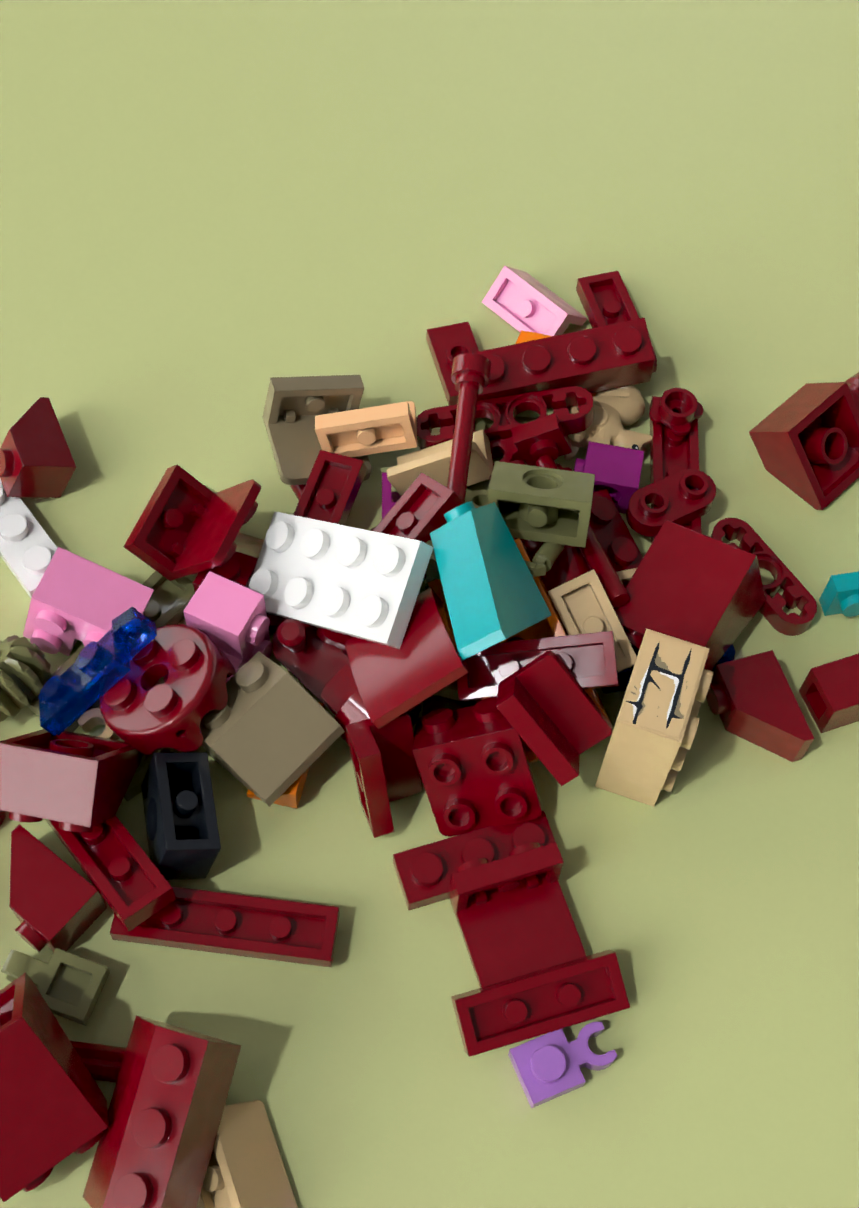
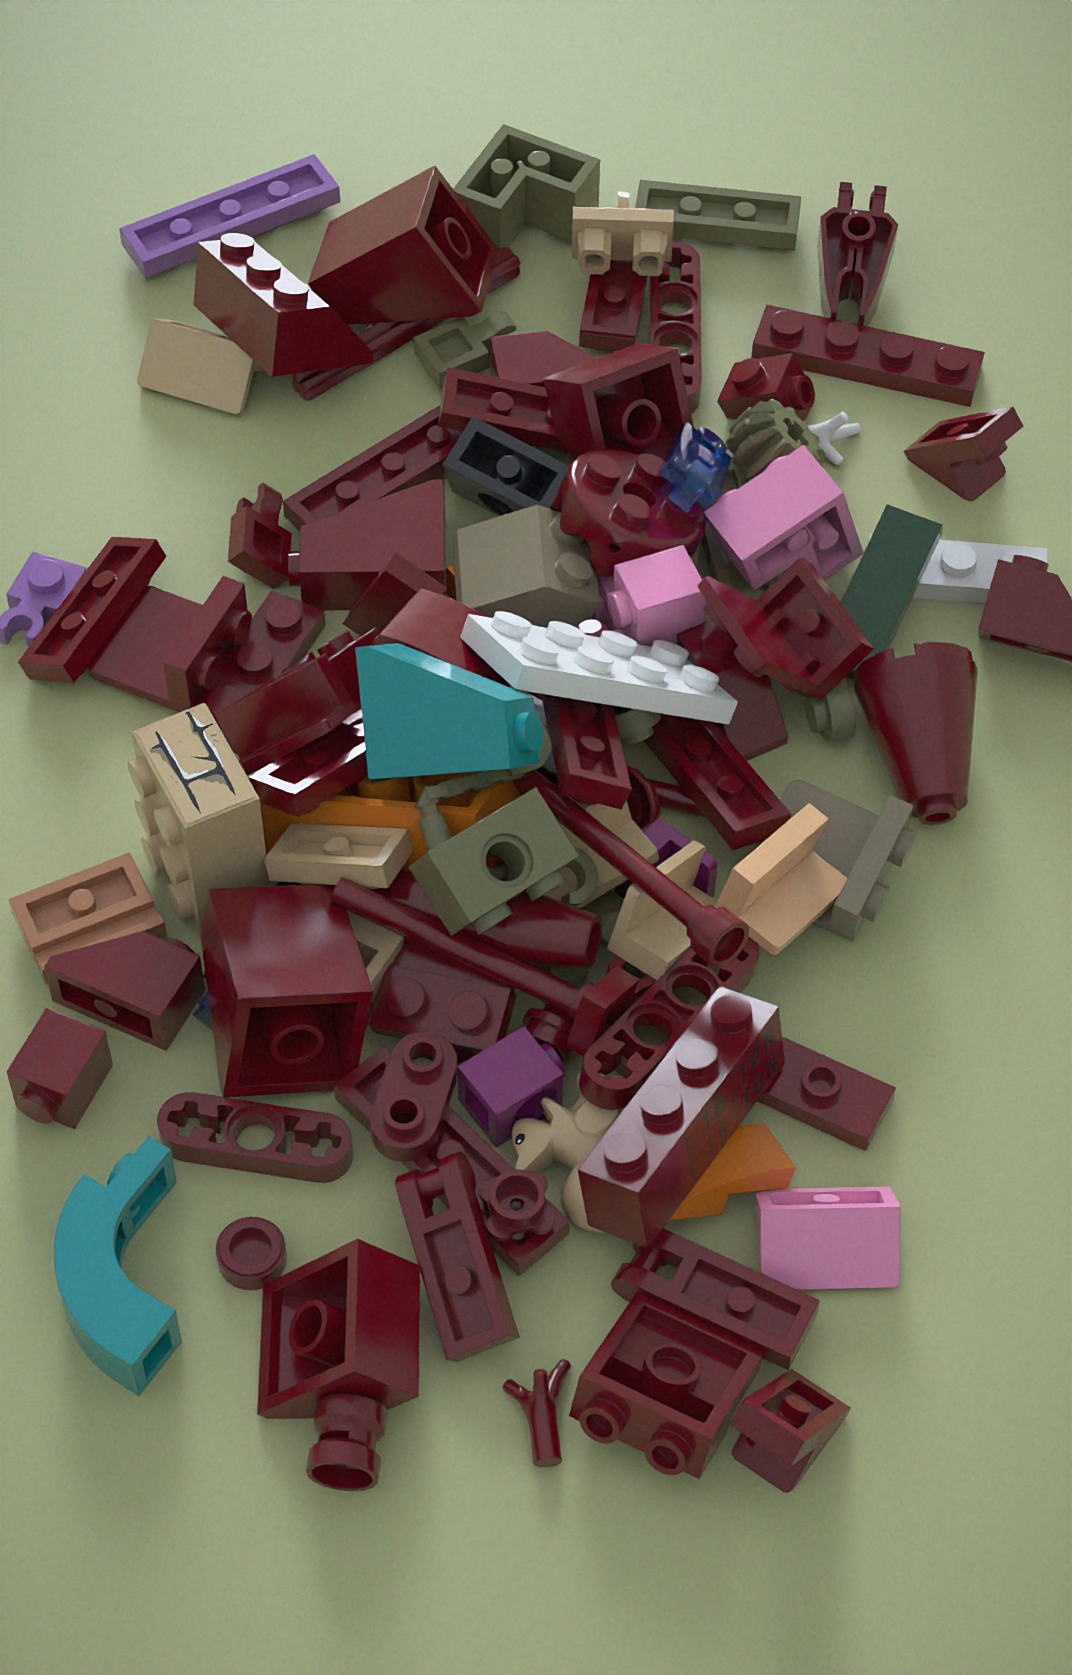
camera: 135 degrees right, 5 degrees down
none -> nougat plate [9,852,167,985]
none -> dark red tile [216,1217,287,1290]
none -> dark red plate [228,483,292,589]
none -> dark red slope [288,480,446,611]
none -> dark red plate [395,1151,520,1362]
none -> dark red bar [503,1359,571,1467]
none -> dark red plate [569,1291,765,1479]
none -> dark red slope [730,1368,851,1493]
none -> dark green tile [841,504,943,679]
none -> dark red cone [853,642,978,825]

